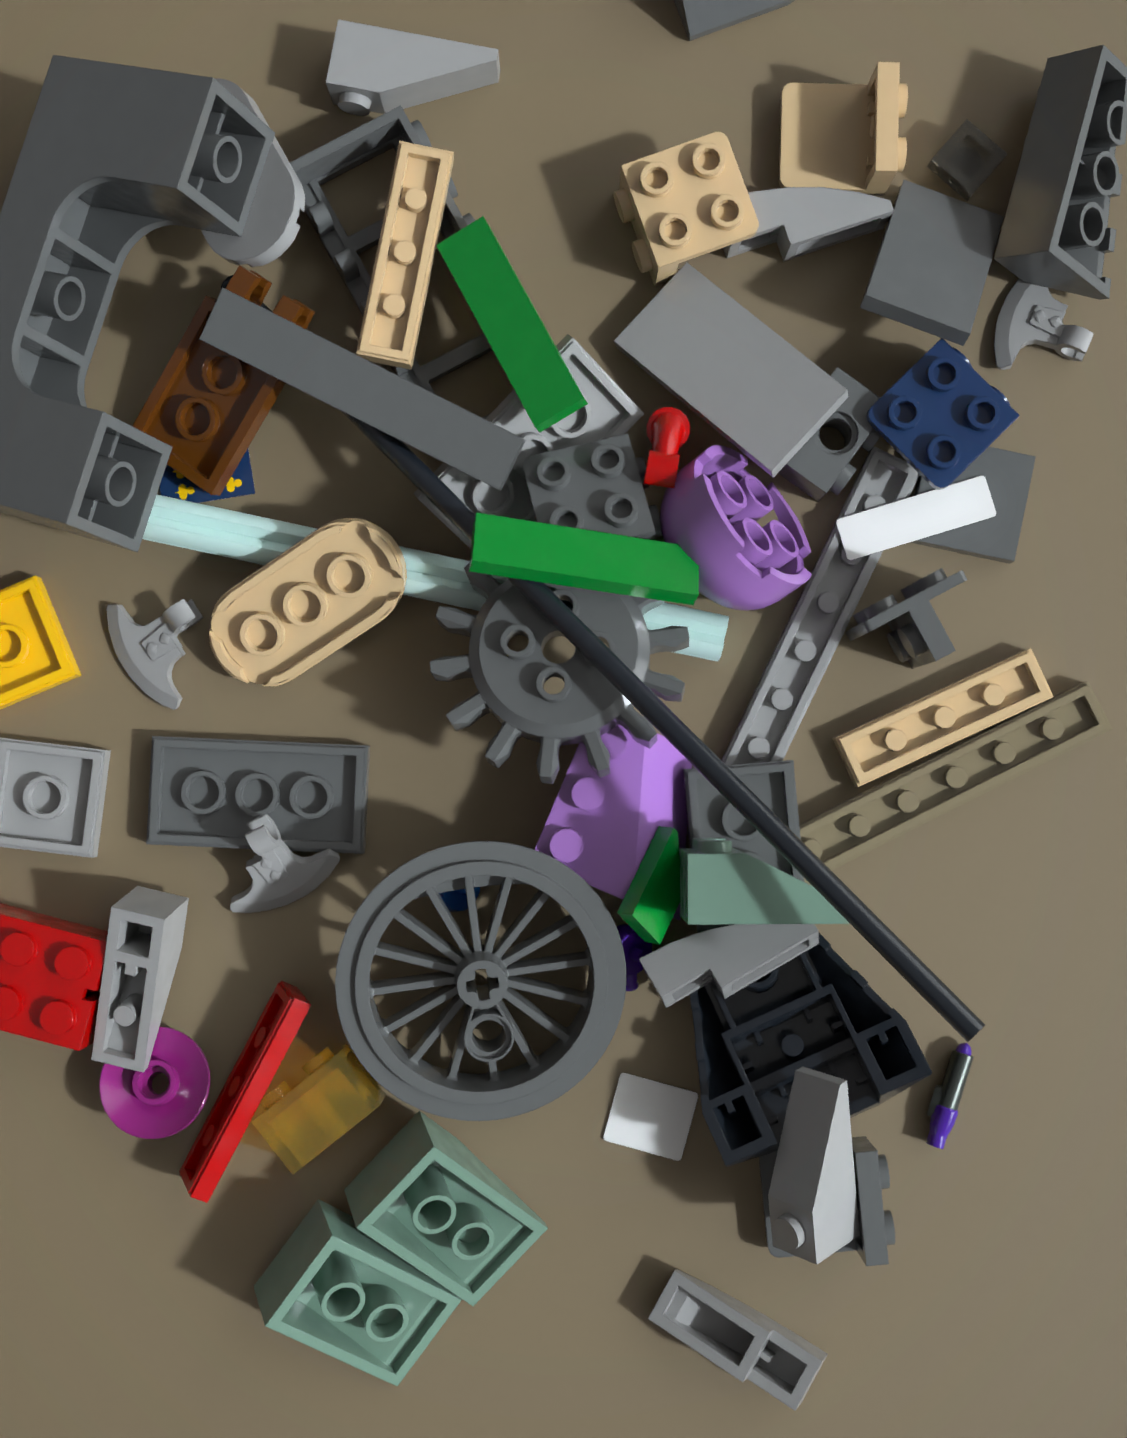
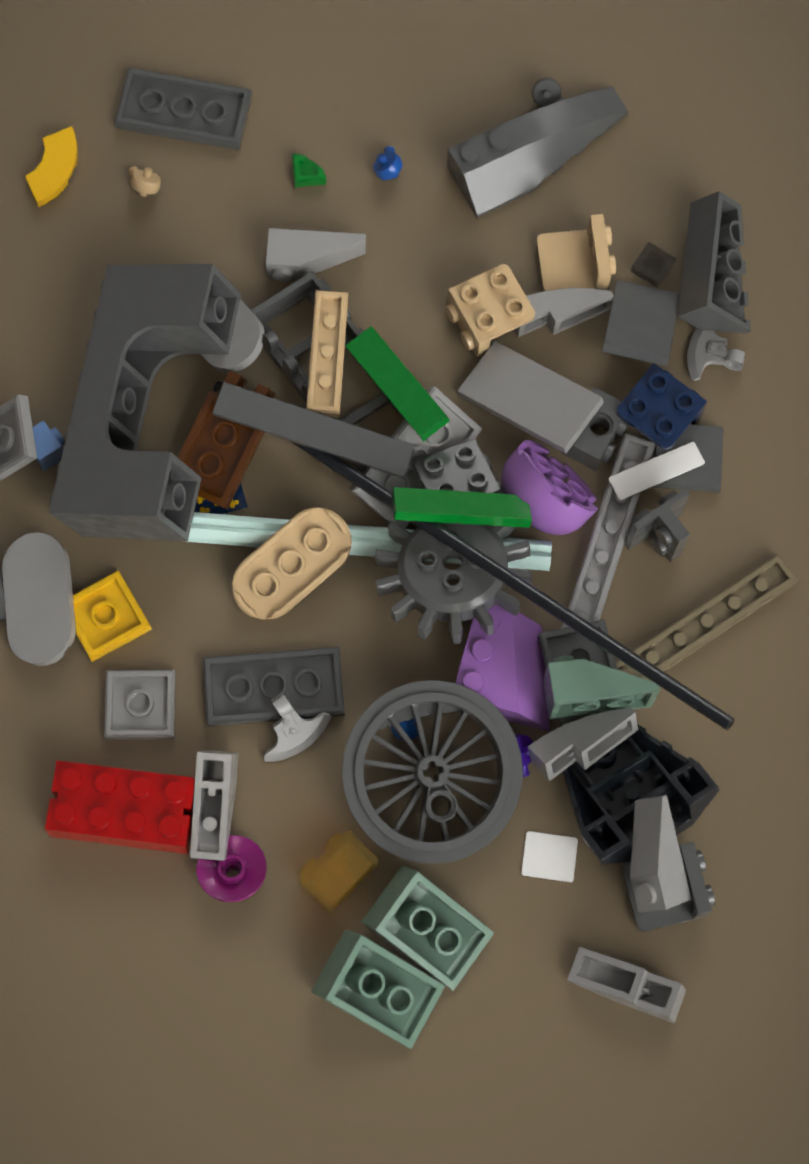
camera: 10 degrees left, 15 degrees down
light grey piece [106,599,203,710] -> none
red tile [179,981,311,1203] -> none
green tile [617,826,680,944] -> none
red piece [644,407,690,488] -> none
tan tile [832,648,1054,787] -> none
piece [926,1043,974,1149] -> none

